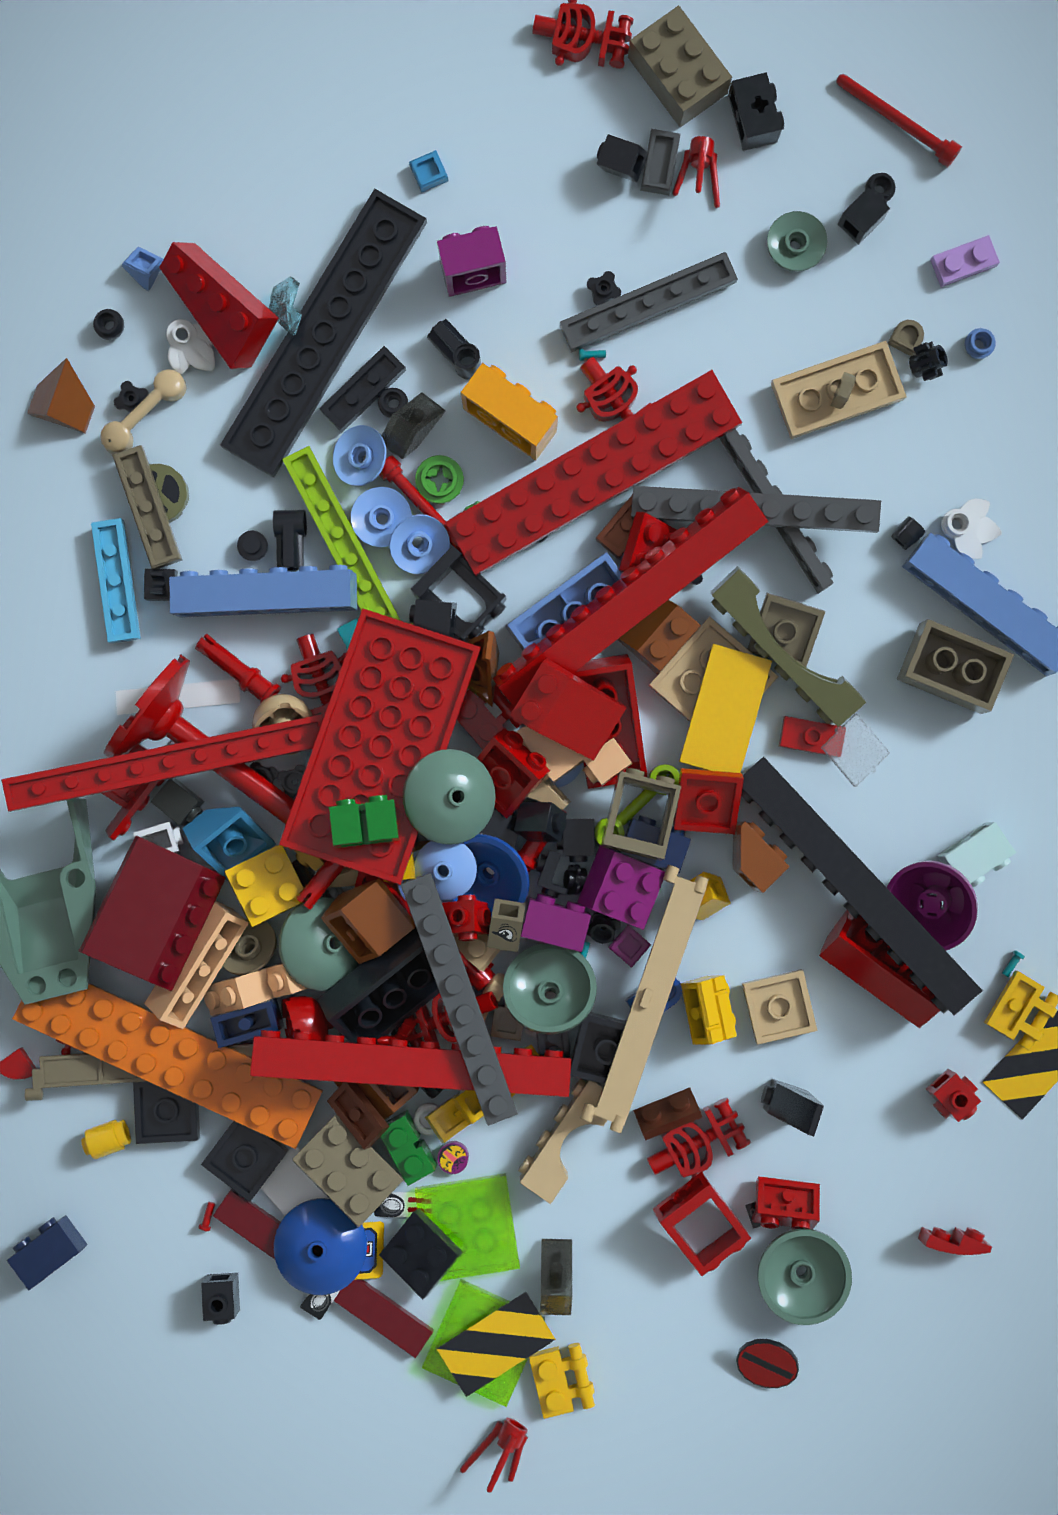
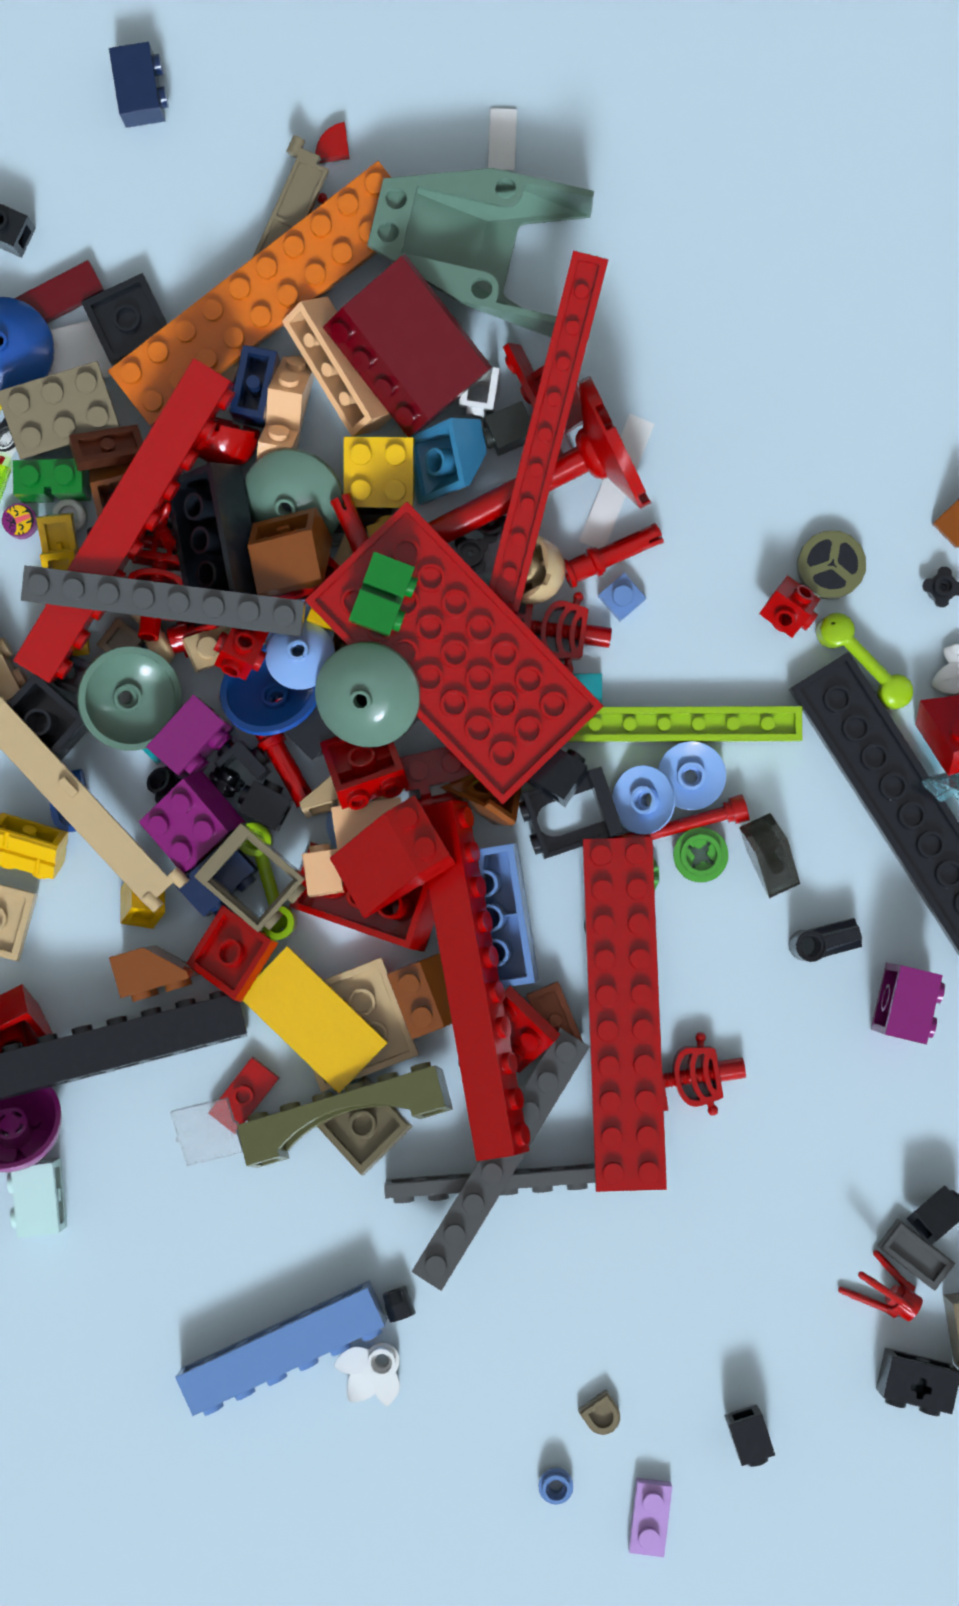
camera: 125 degrees right, 0 degrees up
yellow brick [81,1120,131,1160] -> none
medium azure plate [91,518,141,644] -> none
tan piece [100,369,187,455] -> none
dark tan tile [112,445,183,570] -> none
black plate [133,1081,200,1144] -> none
black tile [144,569,178,601] -> none
medium blue brick [169,565,357,617] -> none
red piece [198,1202,215,1231] -> none
dark tan dish [223,920,277,975] -> none
black plate [237,530,268,561] -> none
black piece [273,510,307,571] -> none
black plate [319,346,406,432] -> none
light blue dish [333,425,386,486] -> none
black plate [378,388,409,419] -> none
light orange brick [461,362,558,461] -> none
dark tan brick [487,899,526,952] -> none
black brick [514,802,567,842] -> none
dark grey plate [560,252,738,353] -> none
teal piece [578,349,606,361] -> none
black plate [587,271,621,306] -> none
magenta tile [608,924,651,968] -> none
sand green dish [767,211,827,271] -> none
tan plate [771,341,907,439] -> none
dark tan tile [831,372,856,409] -> none
red piece [836,74,963,168] -> none
black plate [865,173,896,202] -> none
dark tan brick [897,619,1014,714] -> none
black gear [909,341,948,381] -> none
none -> medium blue plate [598,573,647,622]
none -> red brick [759,575,821,638]
none -> lime piece [815,613,914,710]

